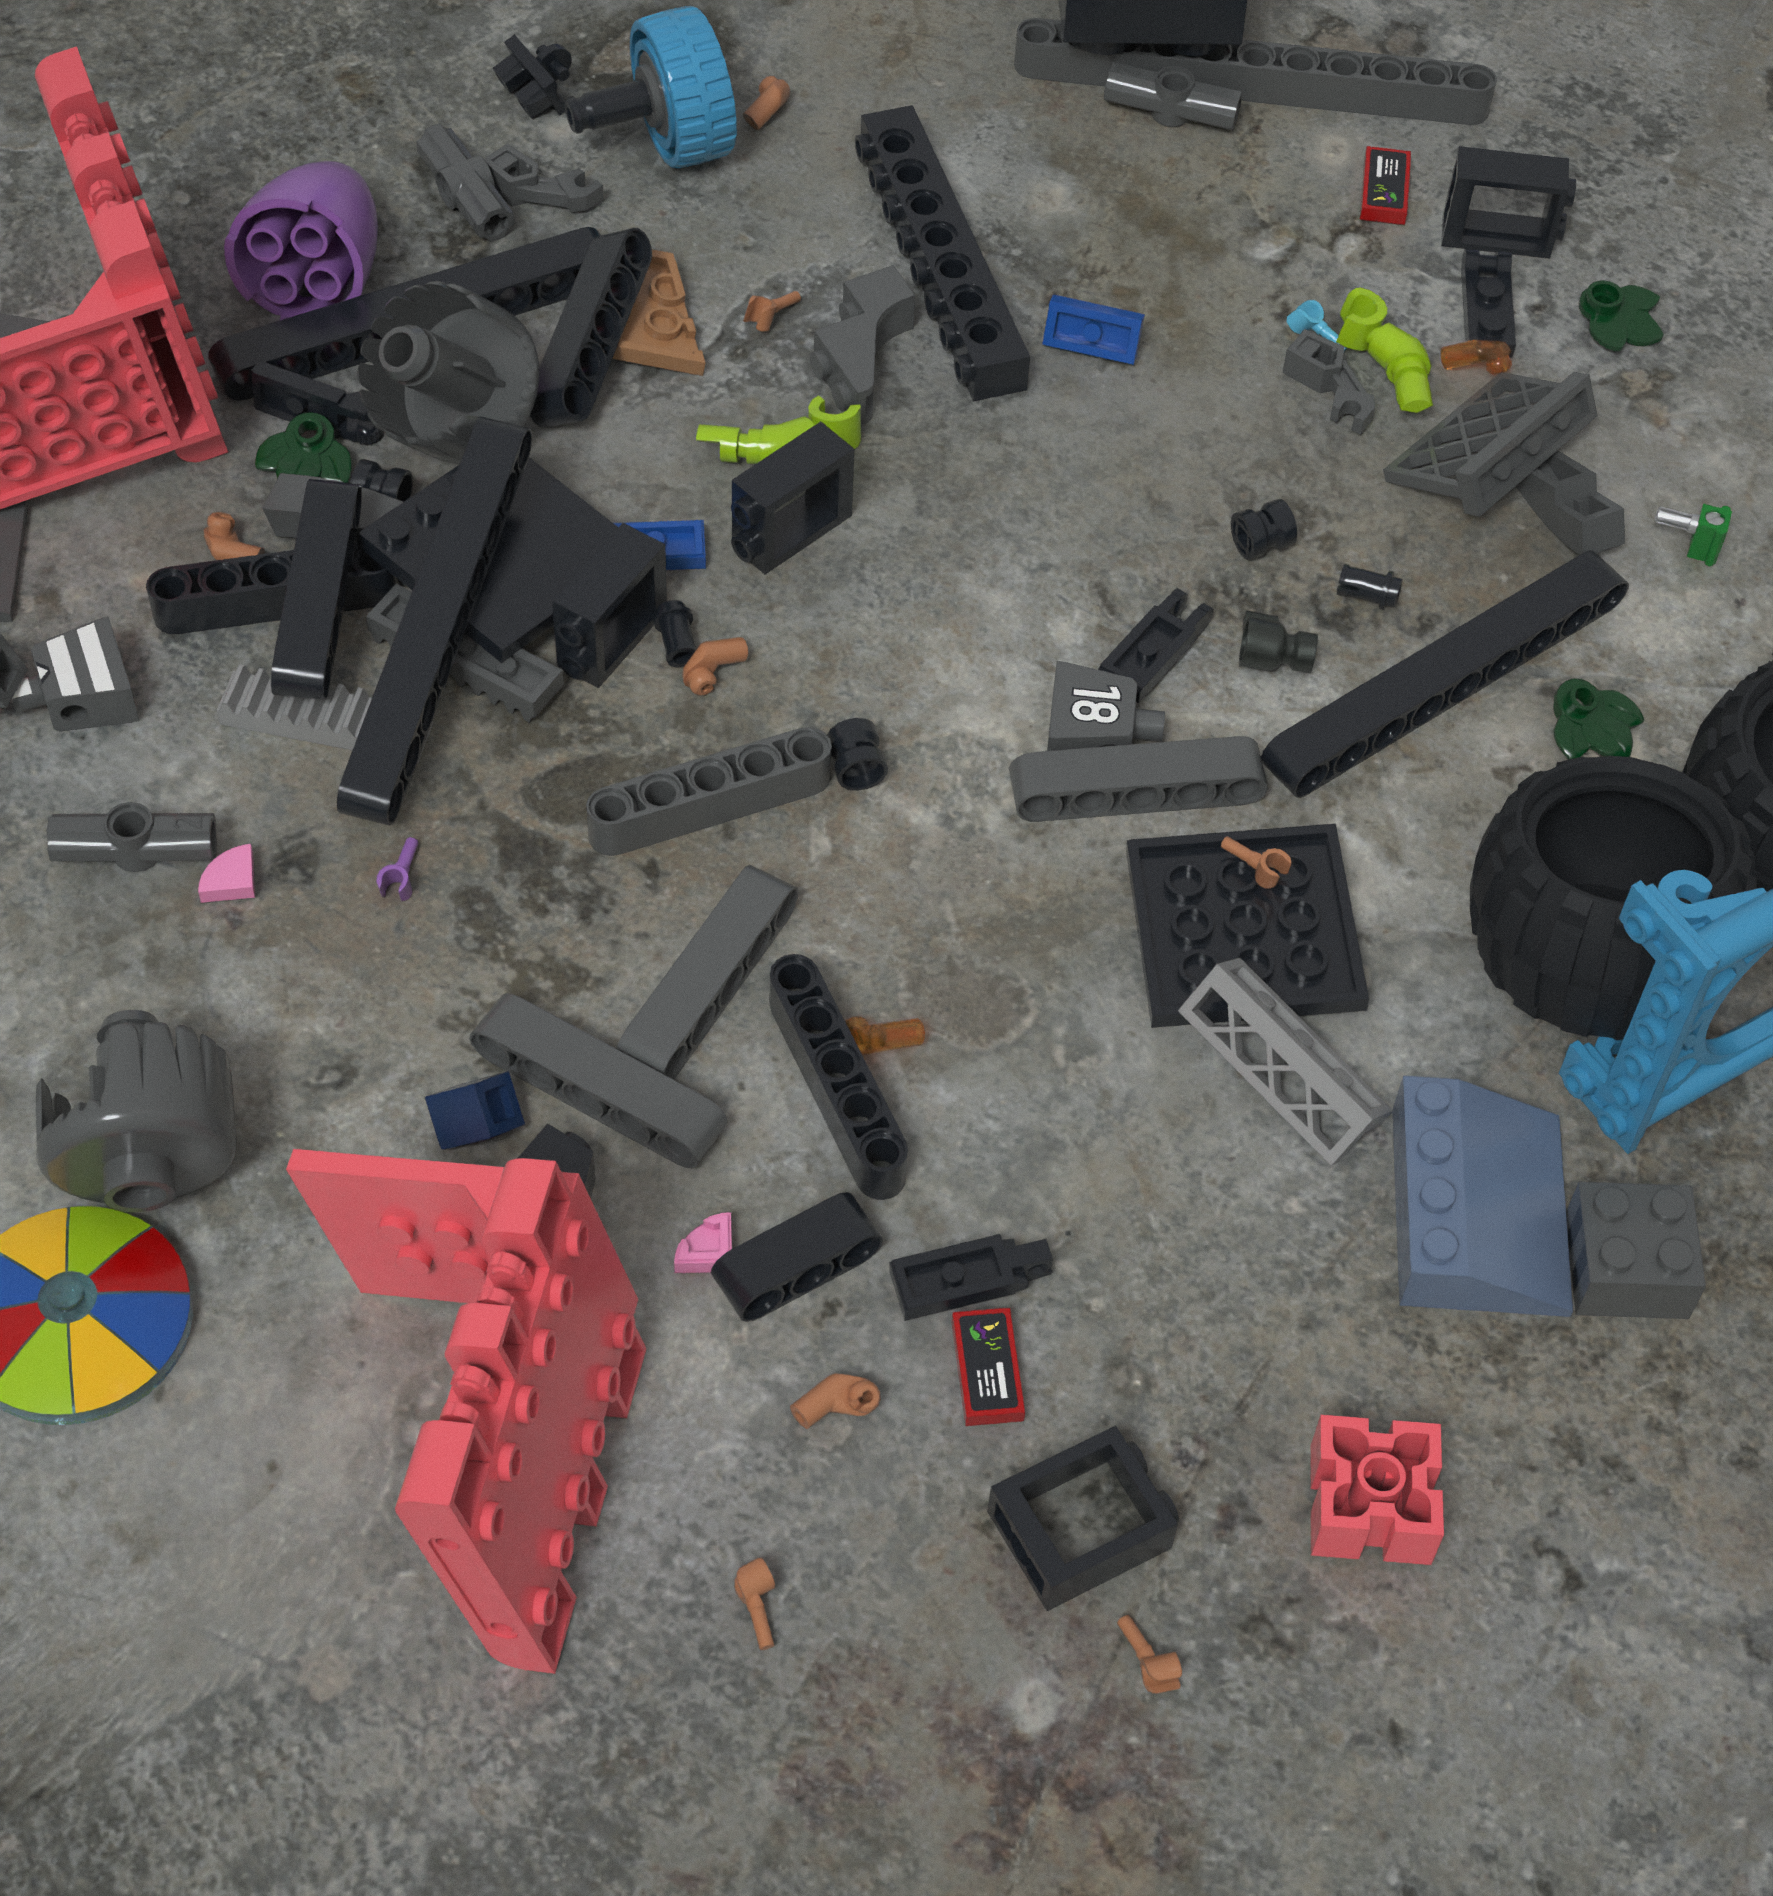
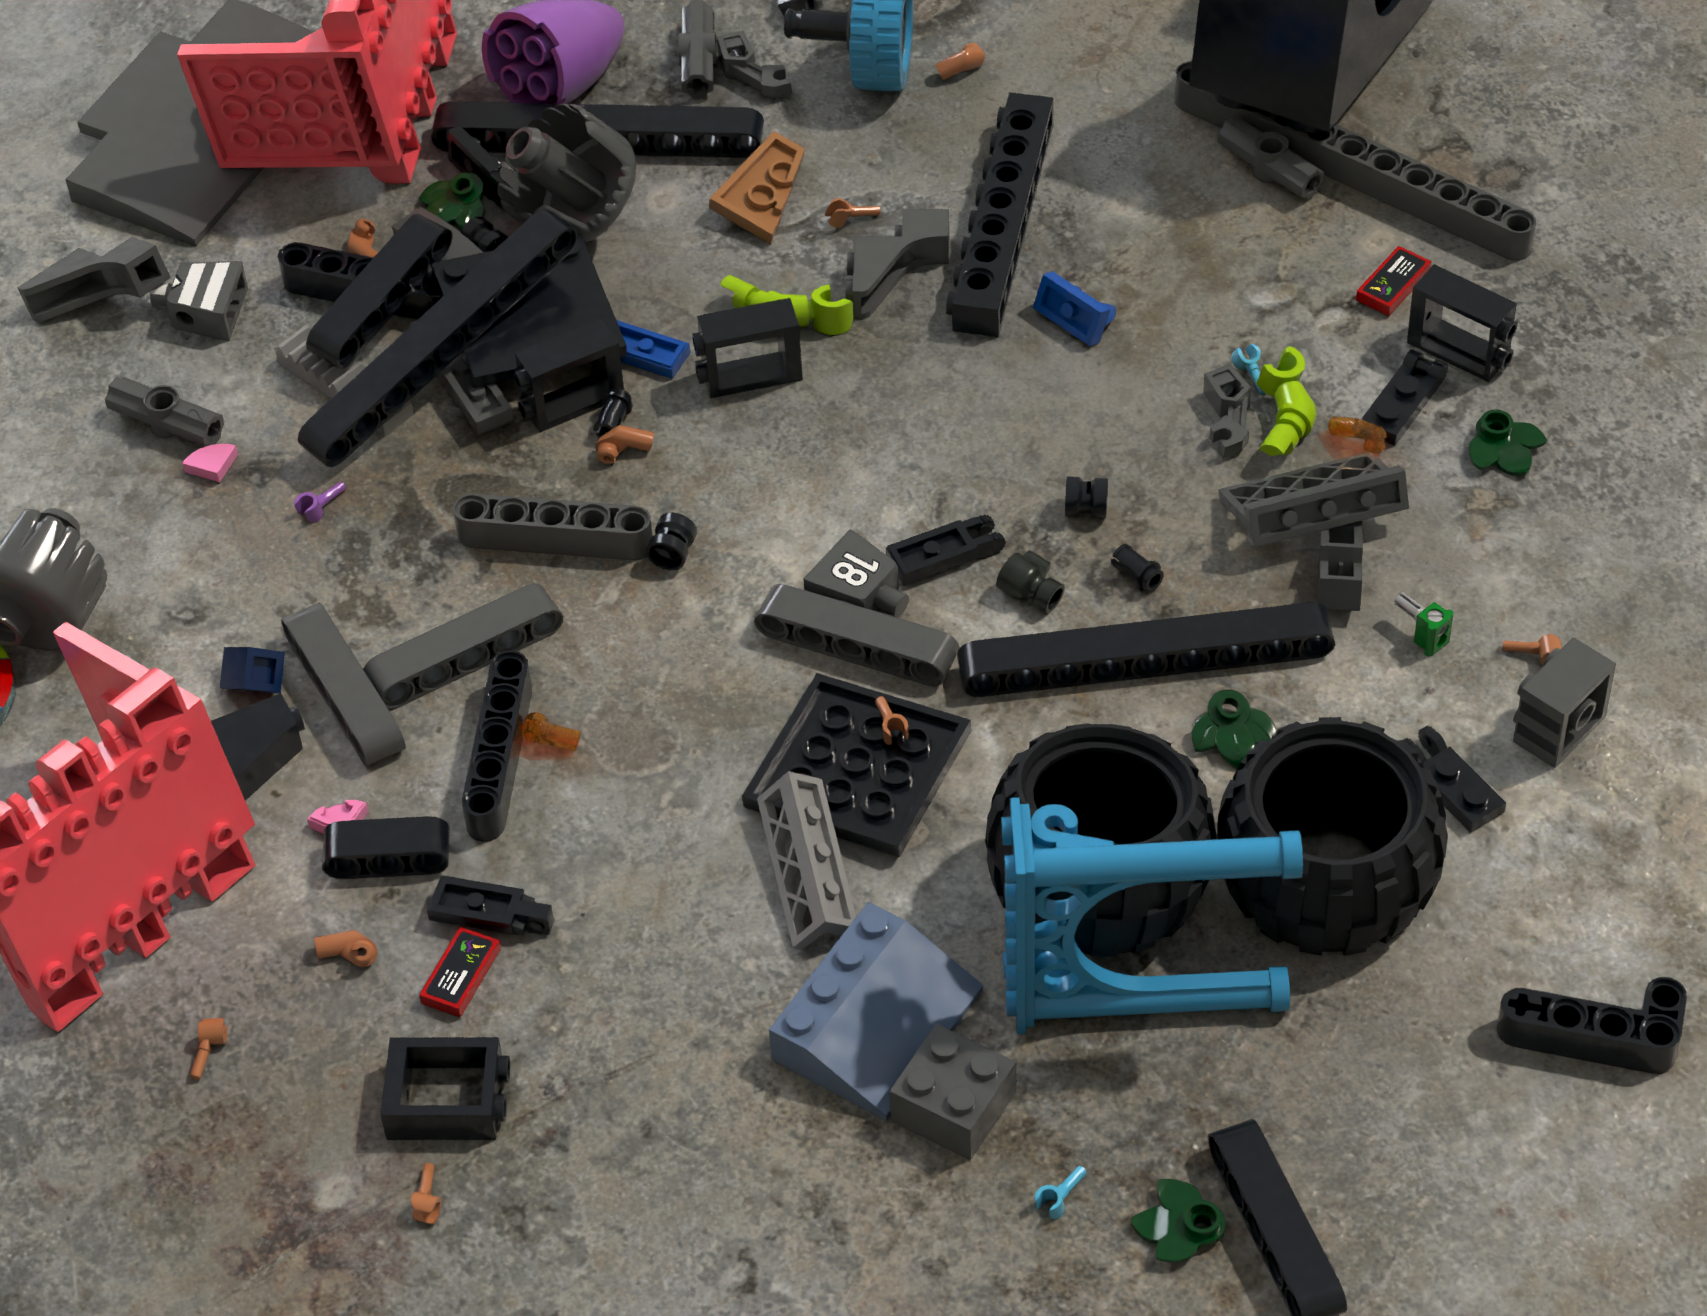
camera: 35 degrees right, 5 degrees down
black beam [530,228,652,428] -> none
coral brick [1310,1415,1444,1565] -> none

